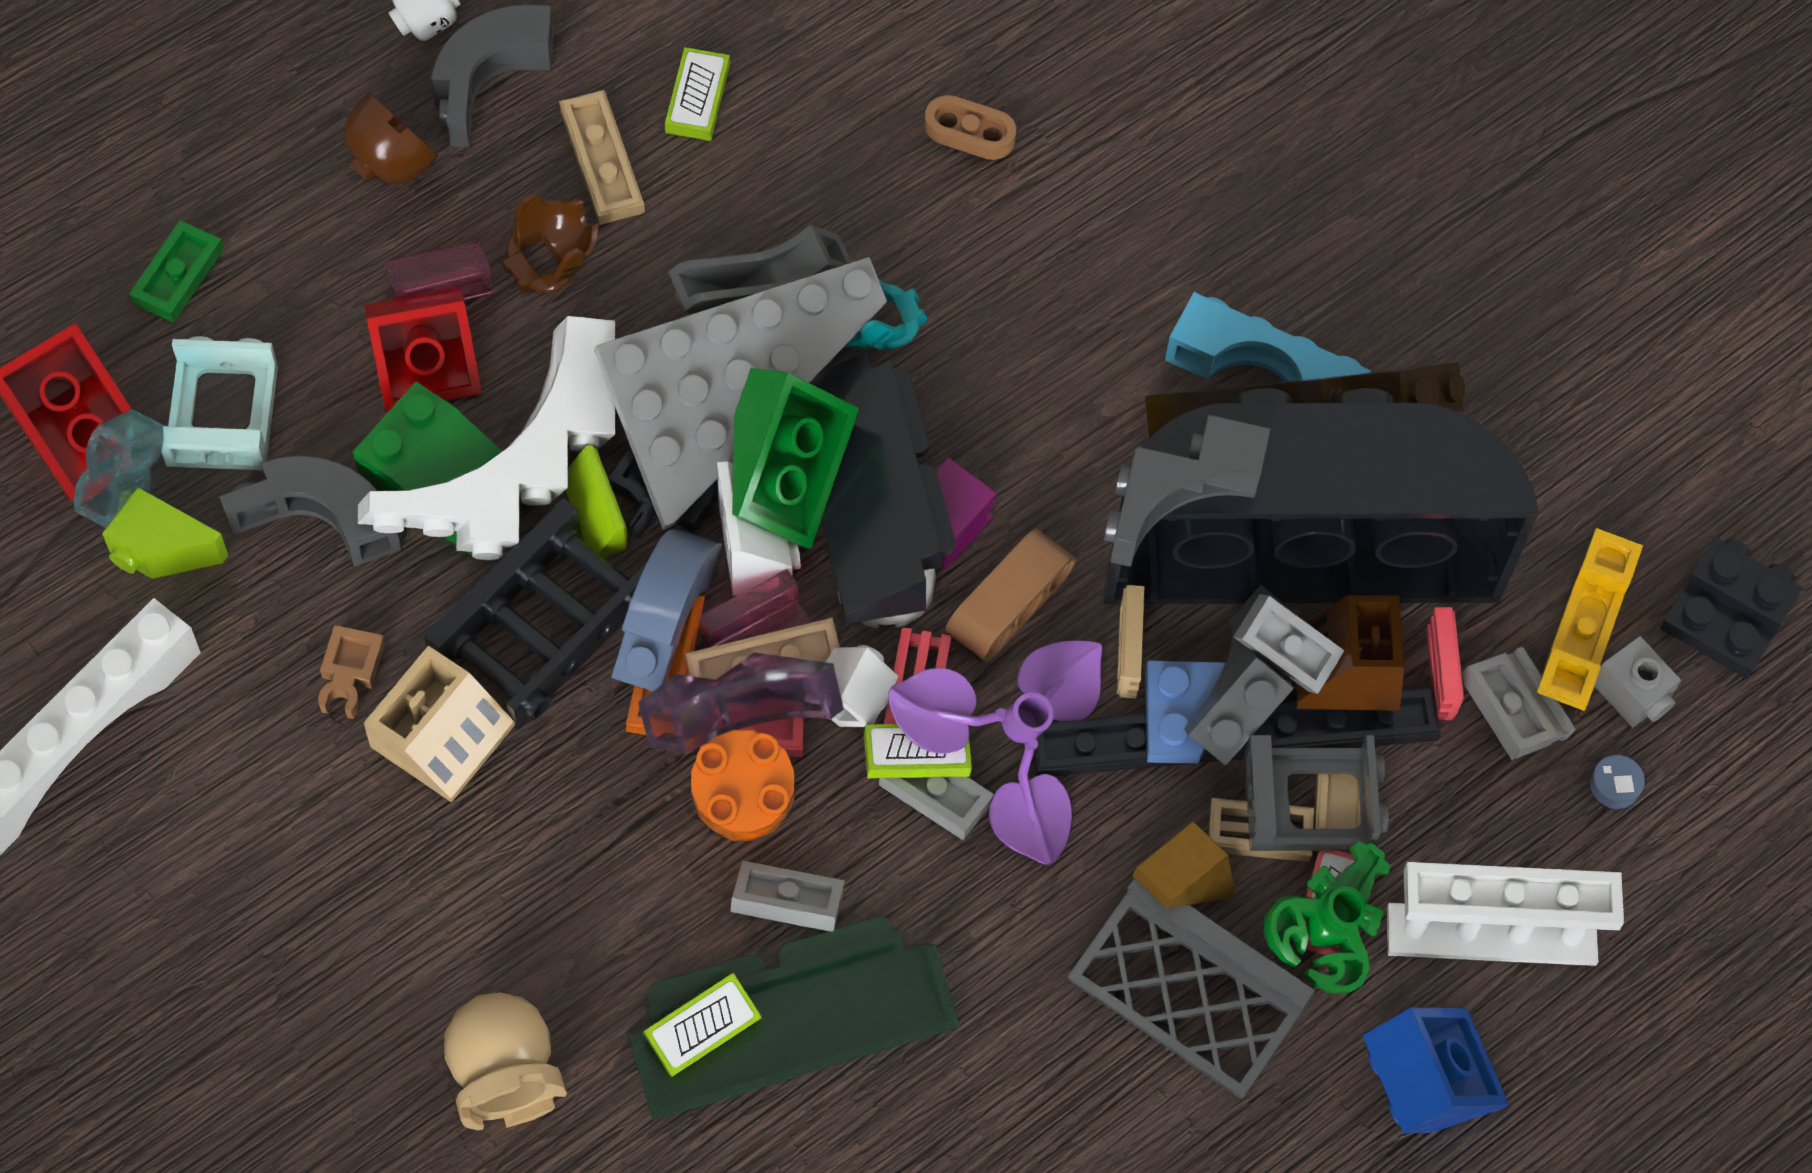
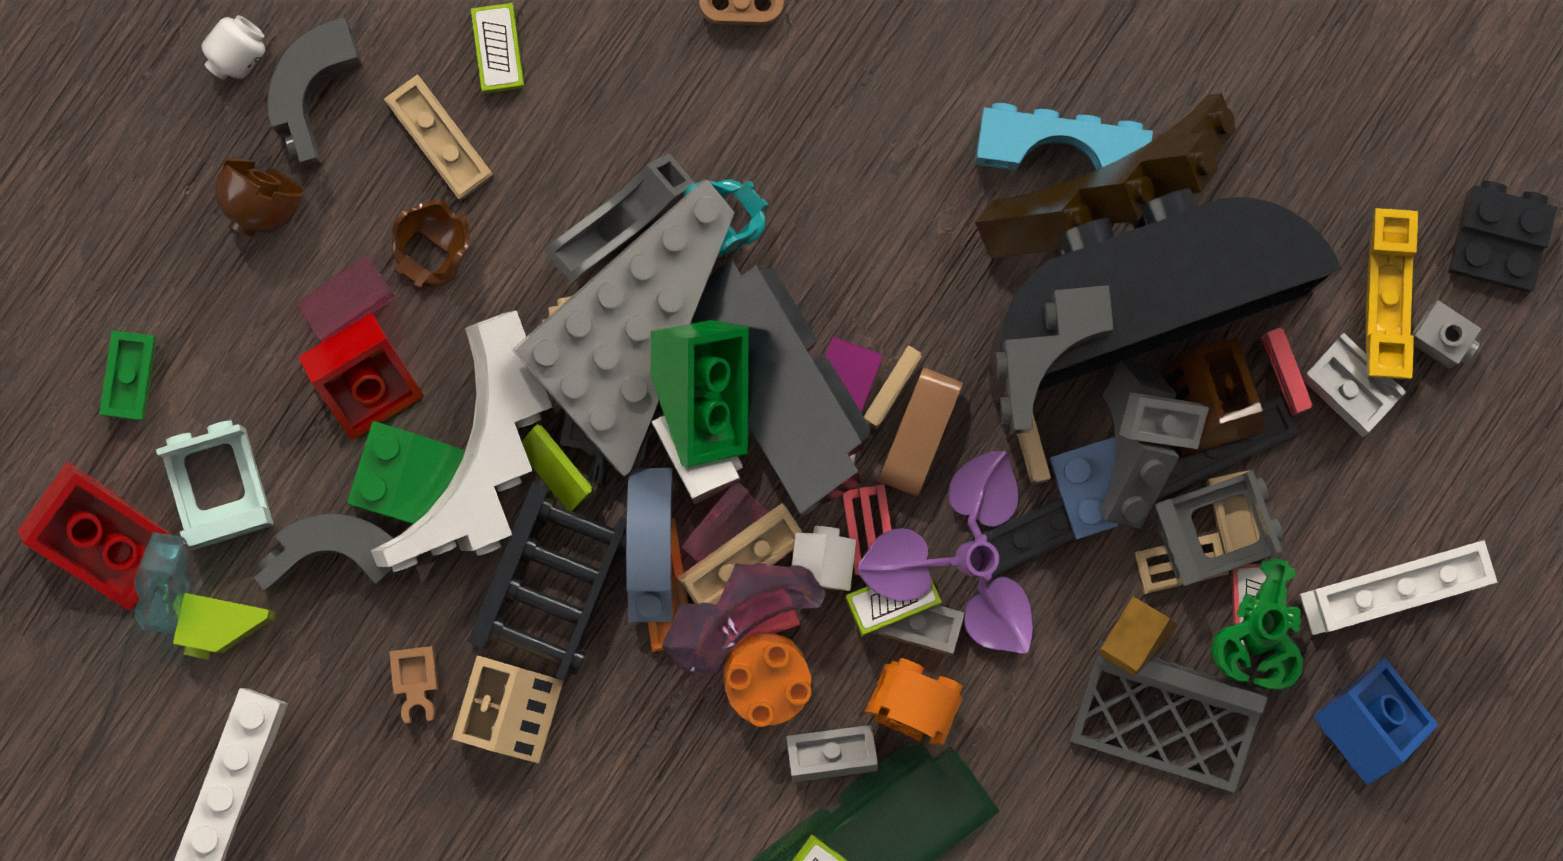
camera: 15 degrees left, 20 degrees up
sand blue tile [1590,755,1645,809] -> none
none -> tan tile [864,345,922,430]
none -> orange brick [864,658,963,747]

